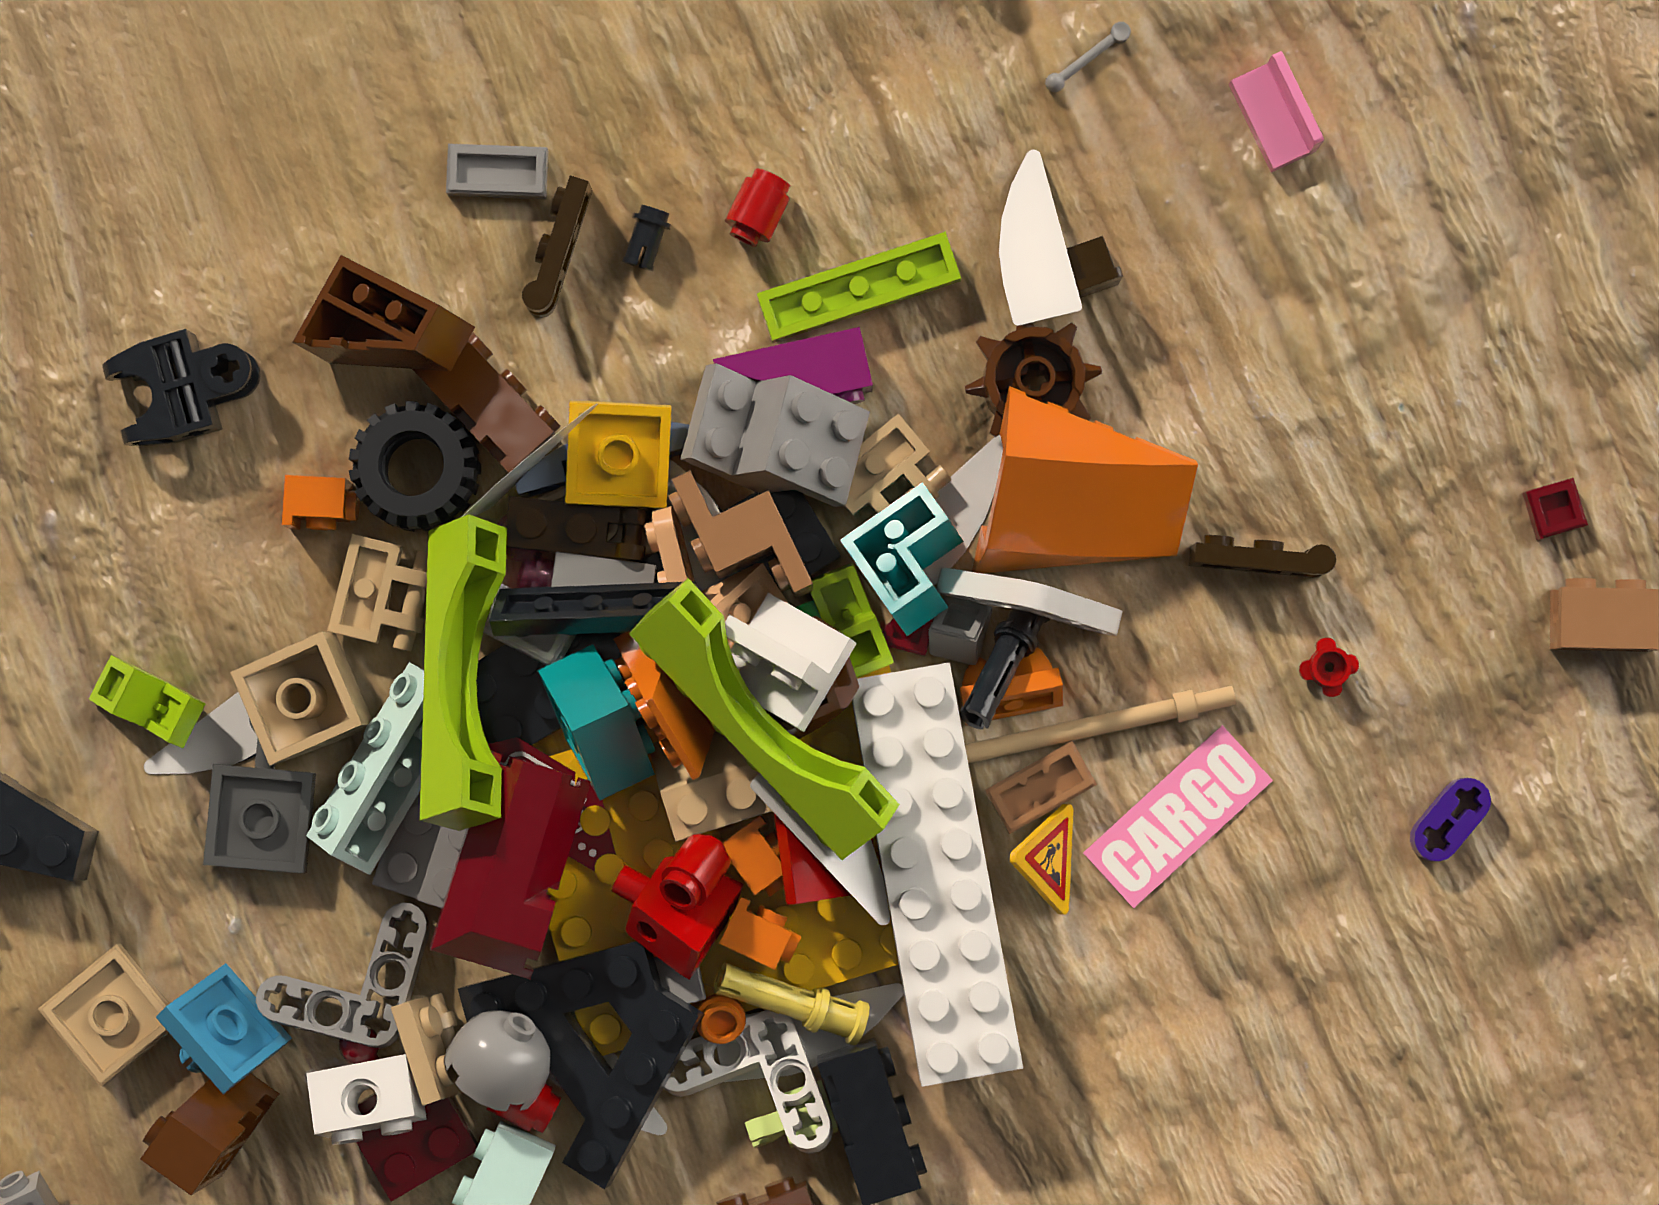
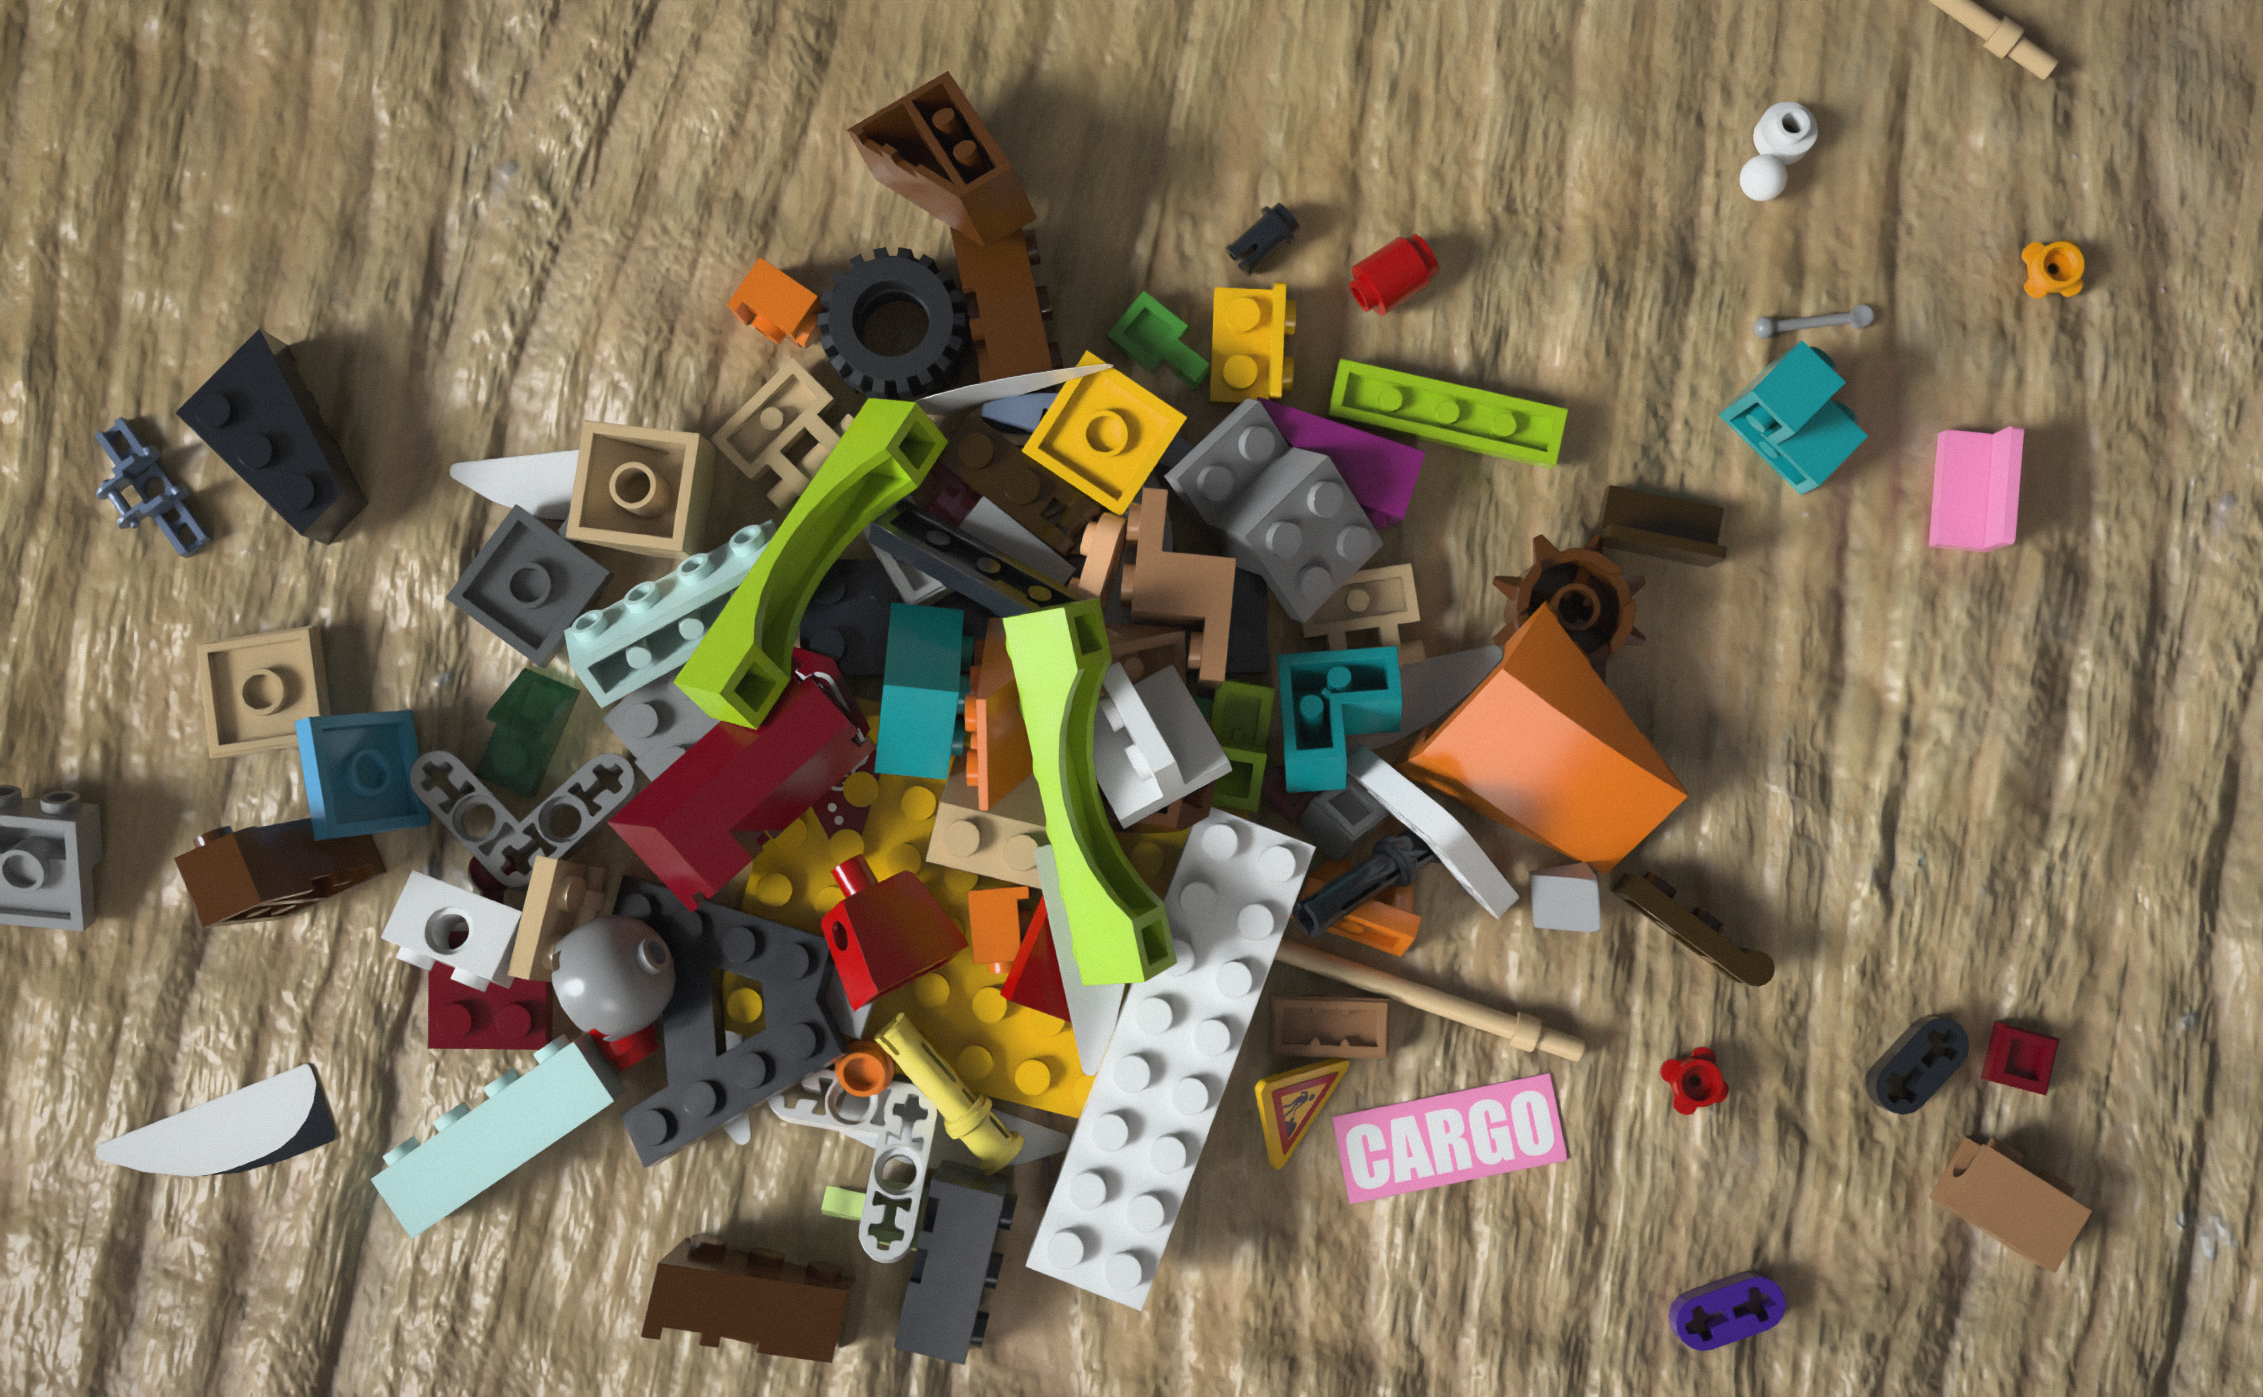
camera: 30 degrees right, 0 degrees up
lime slope [89,655,206,748] -> none
black piece [102,329,260,446] -> none
light grey tile [446,144,549,199] -> none
dark brown plate [522,175,593,318] -> none
red brick [659,834,730,910] -> none
orange brick [719,896,802,970] -> none
white sticker [999,150,1082,326] -> none
none -> clear green slope [475,668,581,798]
none -> bright green plate [1107,290,1210,390]
none -> yellow bracket [1209,282,1296,407]
none -> light grey slope [1528,862,1602,932]
none -> teal brick [1718,340,1868,495]
none -> black beam [1866,1015,1969,1115]

